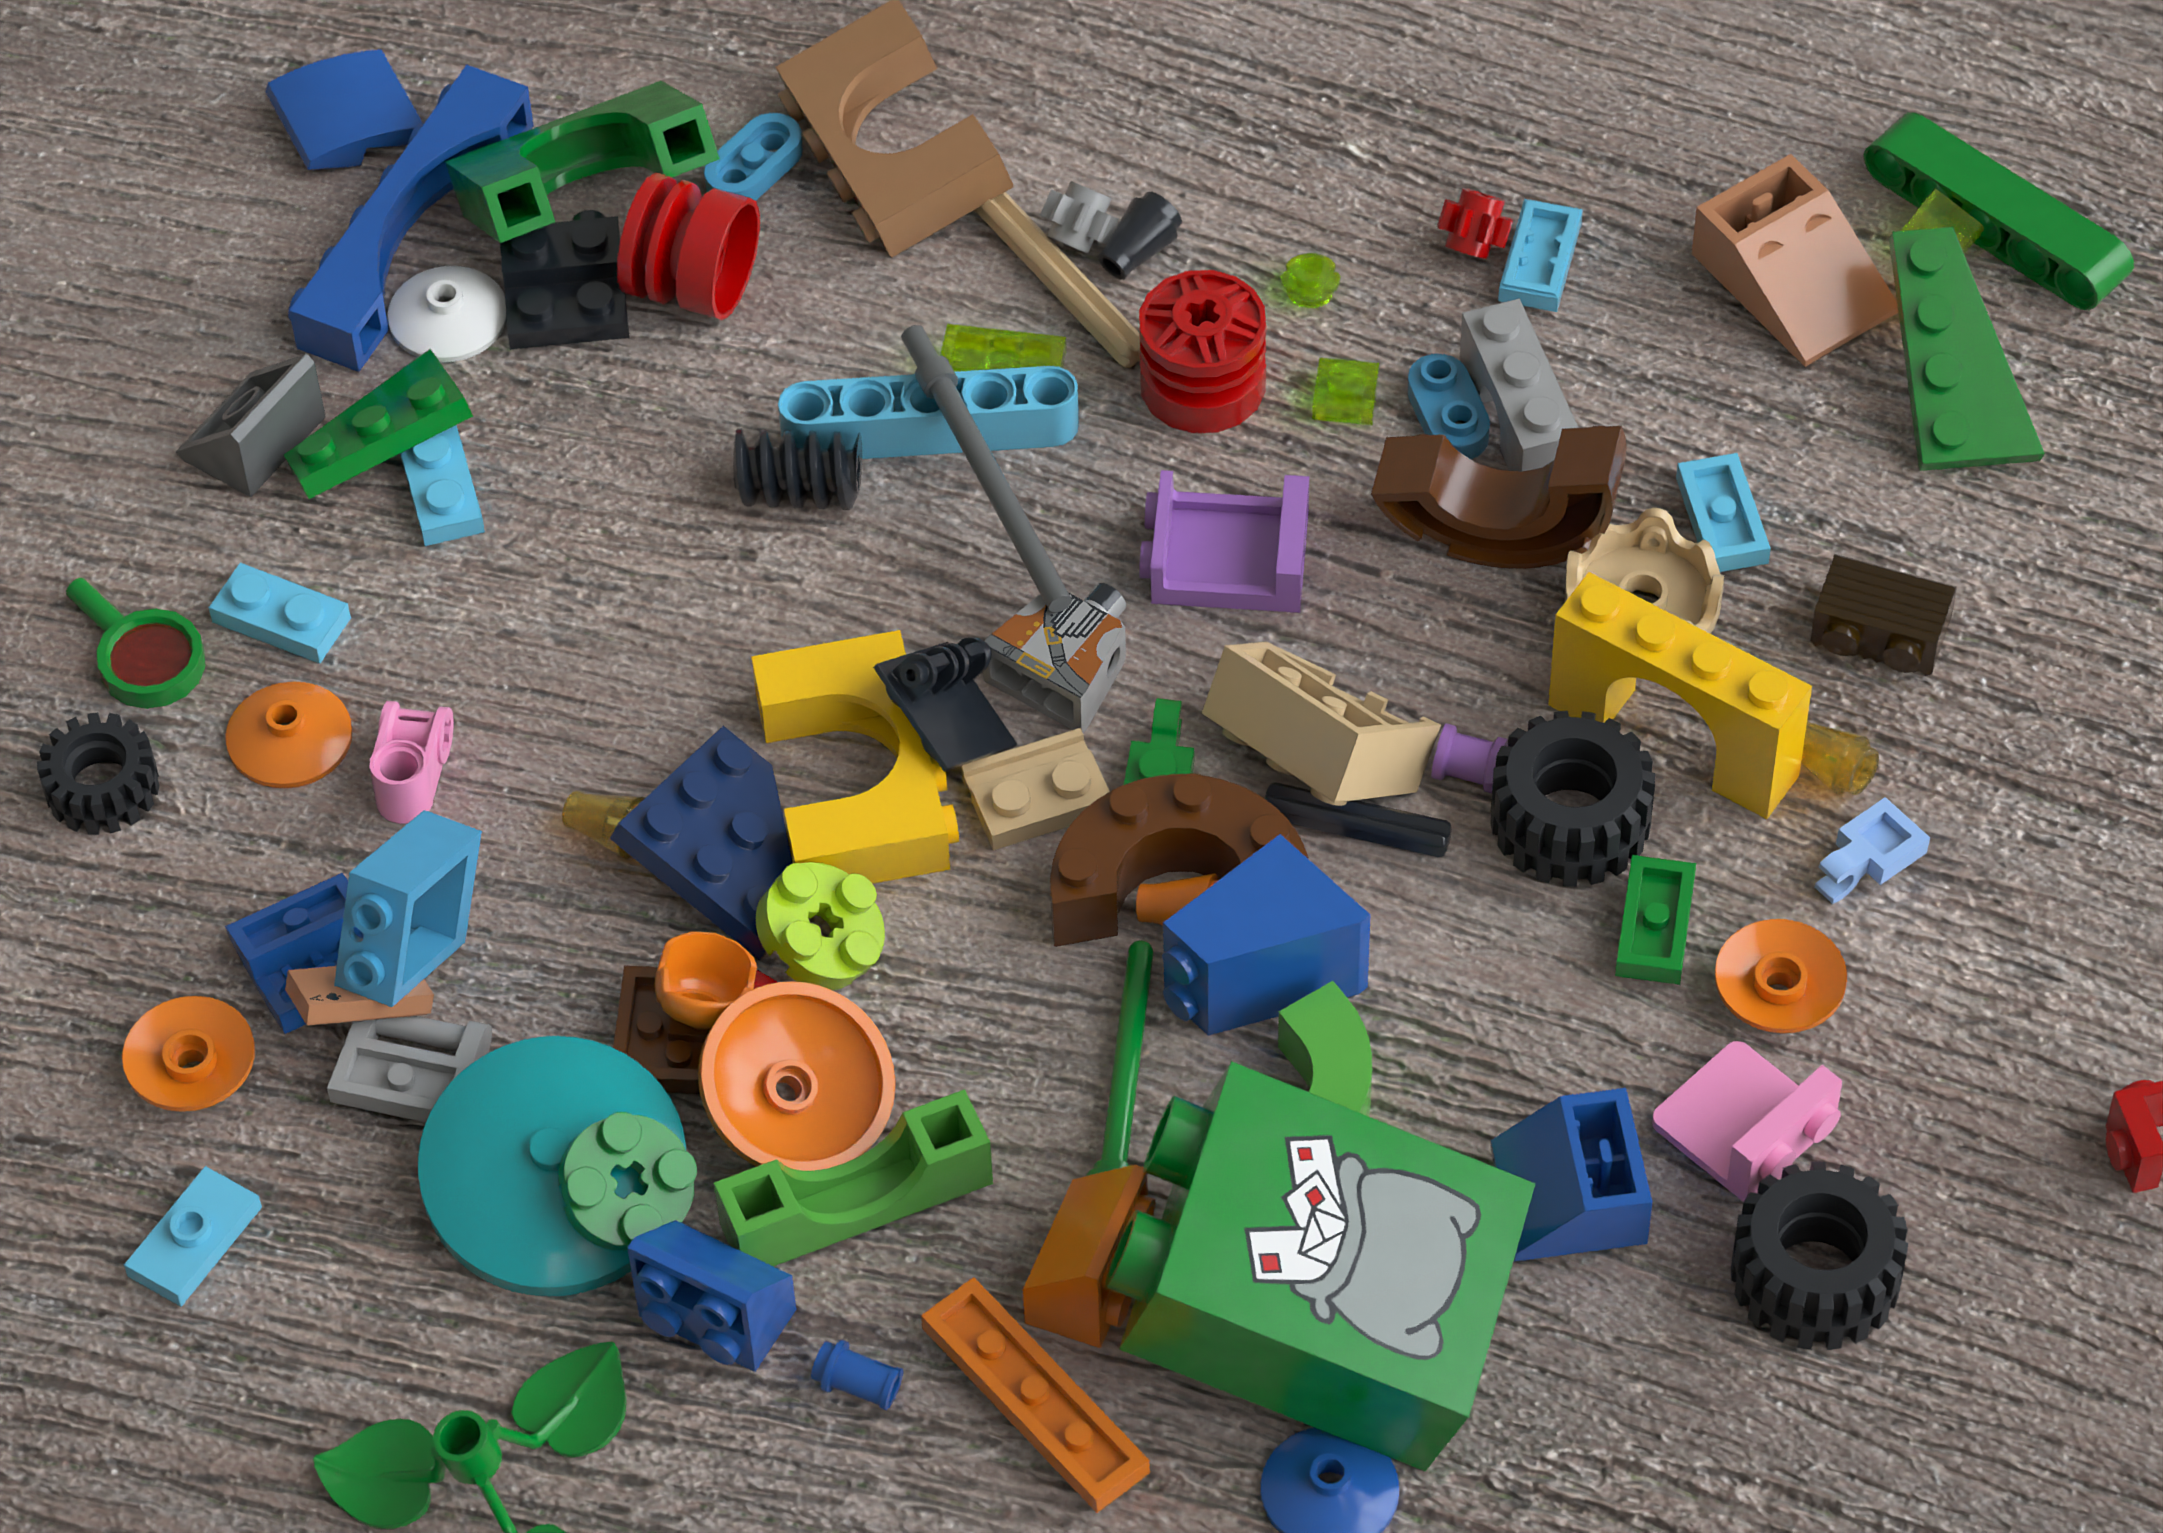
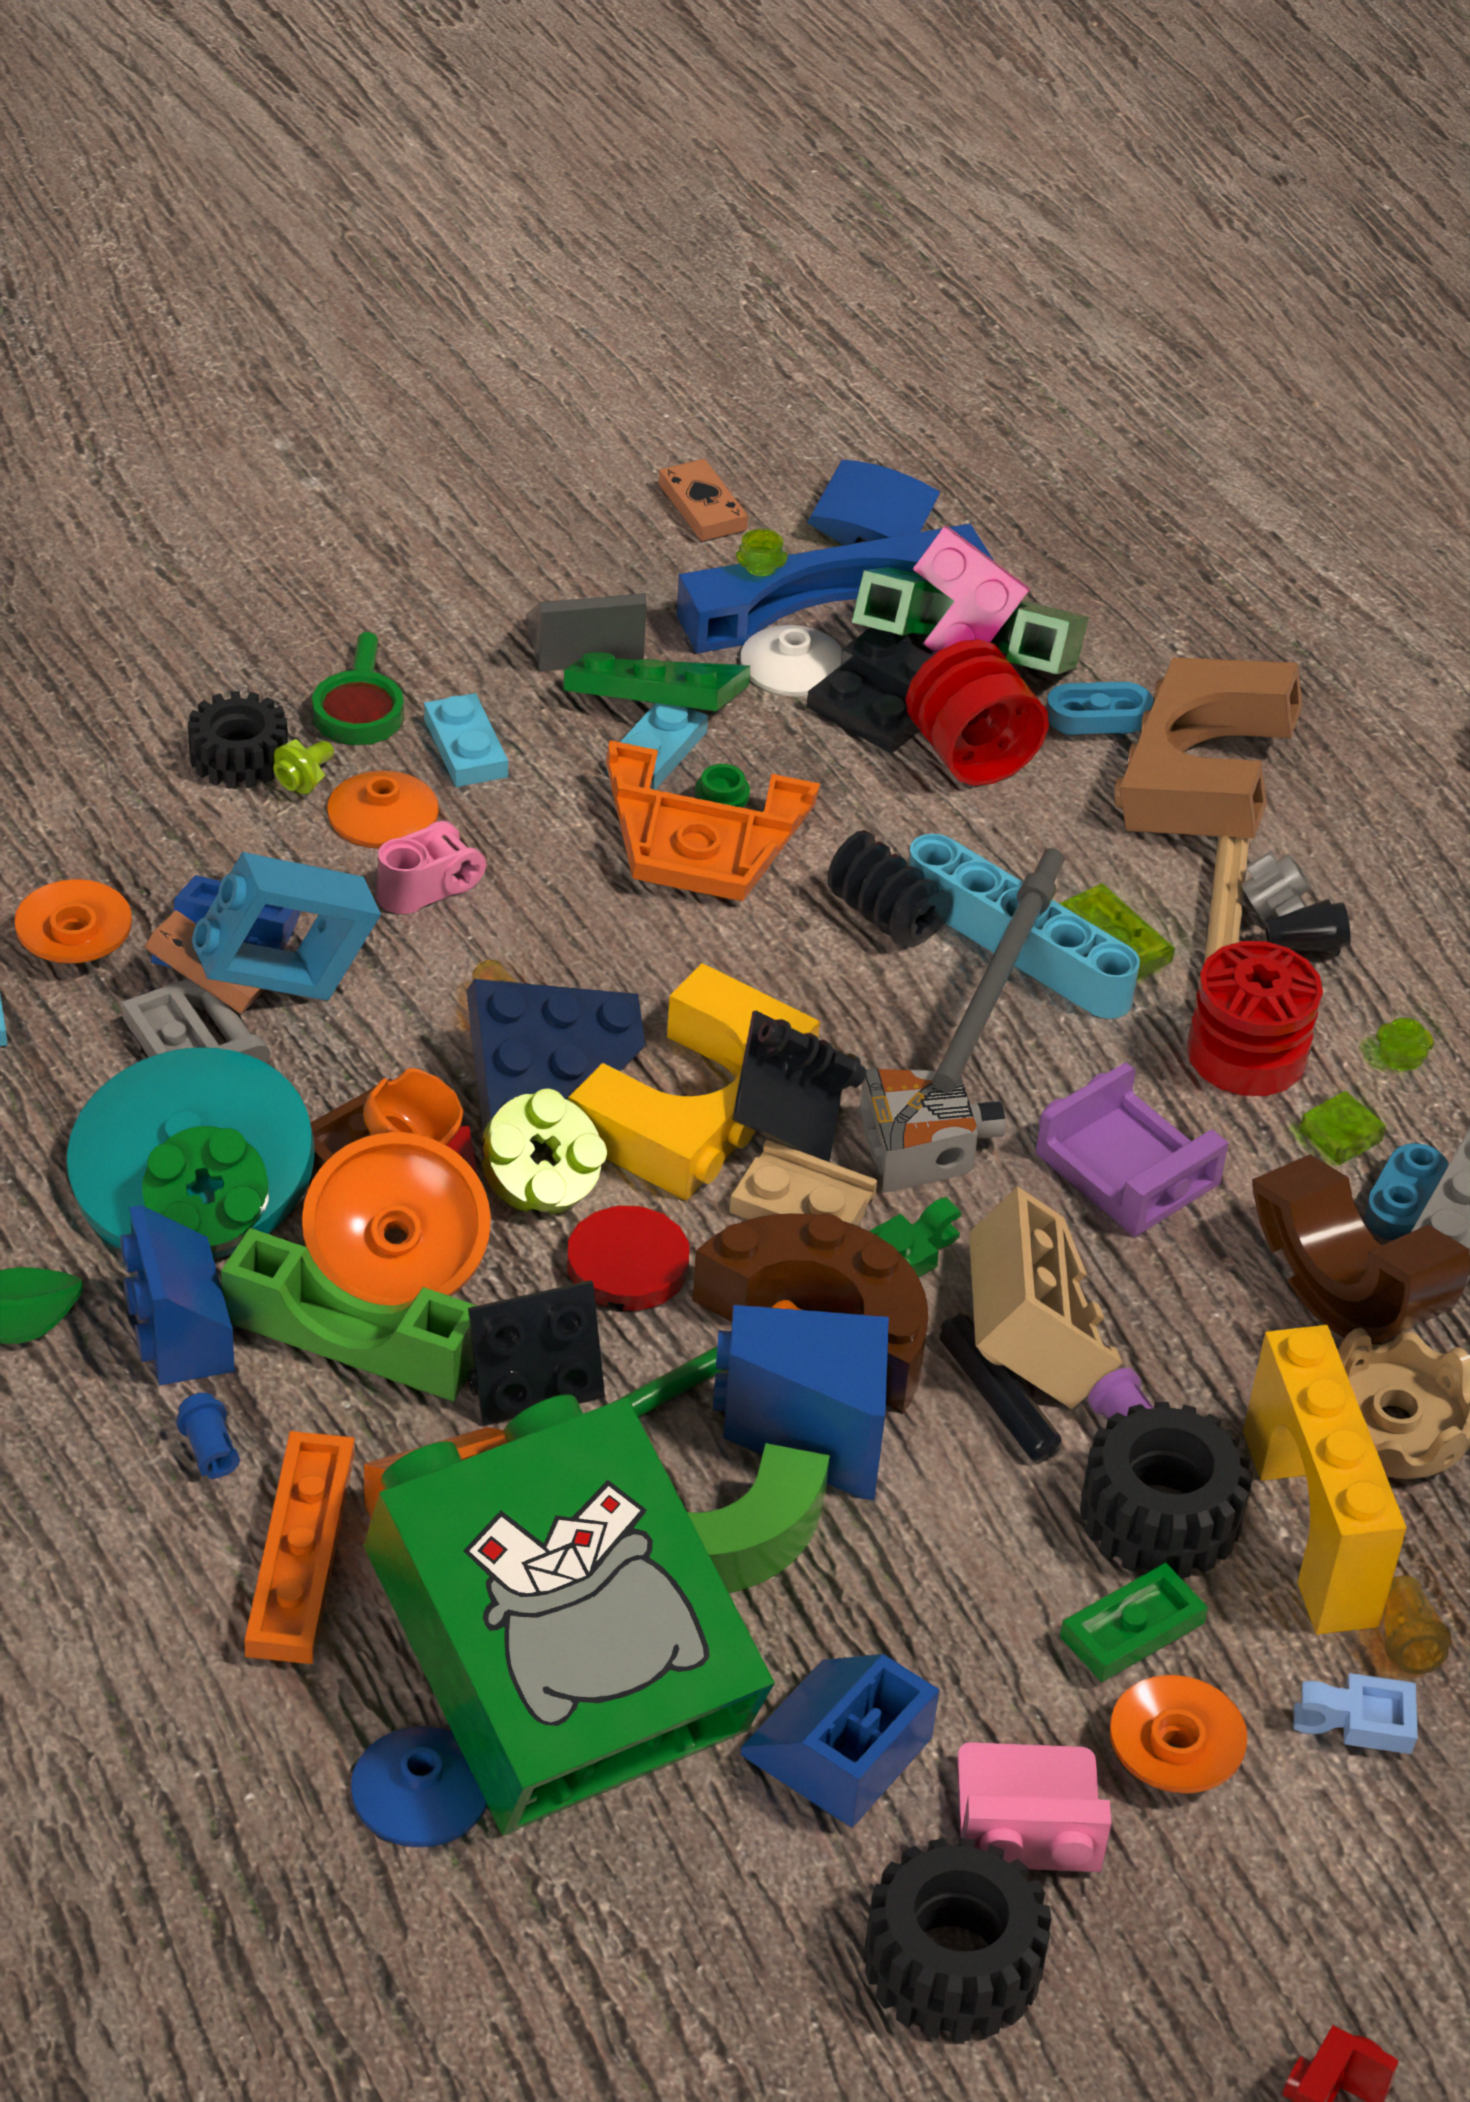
camera: 40 degrees right, 10 degrees down
none -> lime plate [273,739,334,795]
none -> black hinge [468,1280,605,1425]
none -> red tile [567,1205,689,1311]
none -> orange wing [606,740,820,901]
none -> nougat tile [658,459,748,541]
none -> green plate [695,764,750,808]
none -> clear neon green plate [736,529,788,576]
none -> plate [913,525,1030,652]

